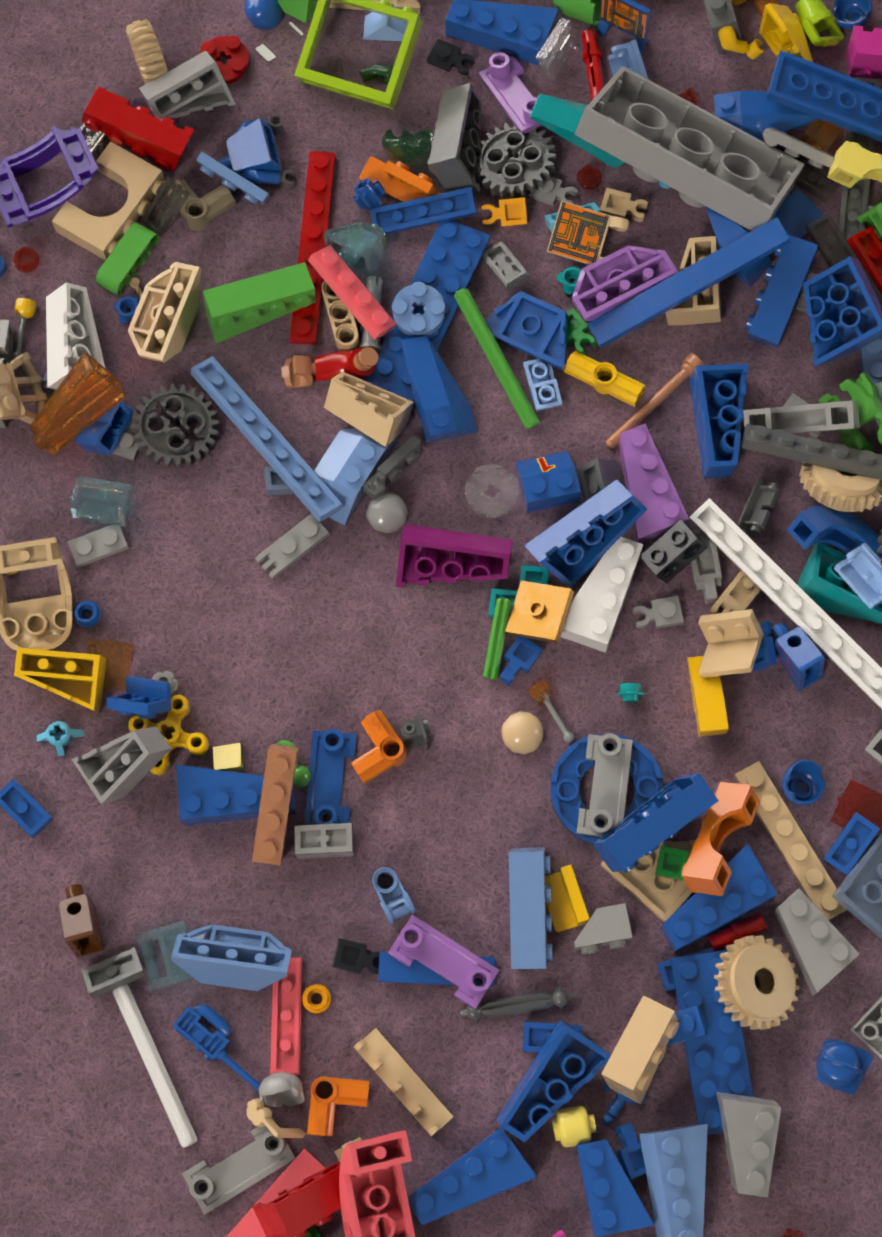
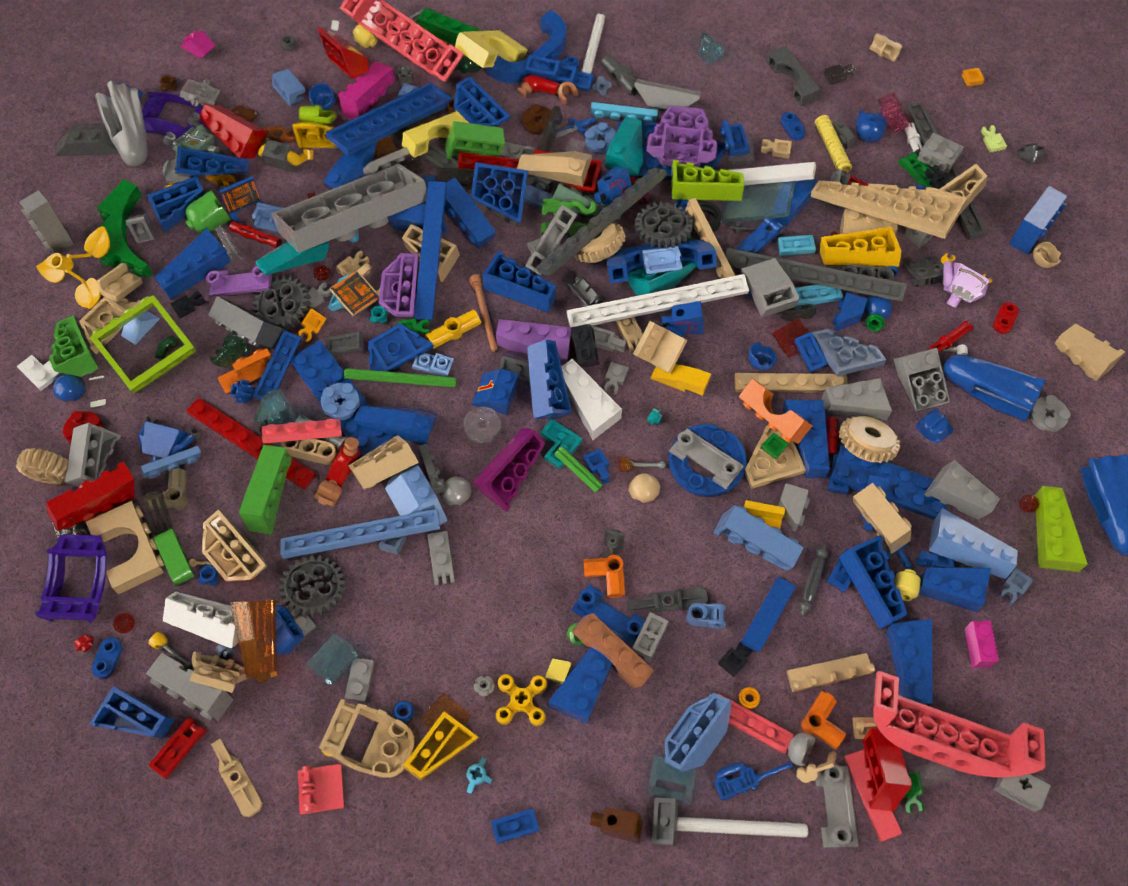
camera: 65 degrees left, 10 degrees down
light grey wedge [71,726,171,804] -> none
blue bracket [107,676,171,719] -> none
medium lavender brick [388,915,499,1009] -> none
plate [505,581,574,643] -> none
blue wedge [593,773,719,873] -> none
none -> dark grey piece [627,587,709,613]

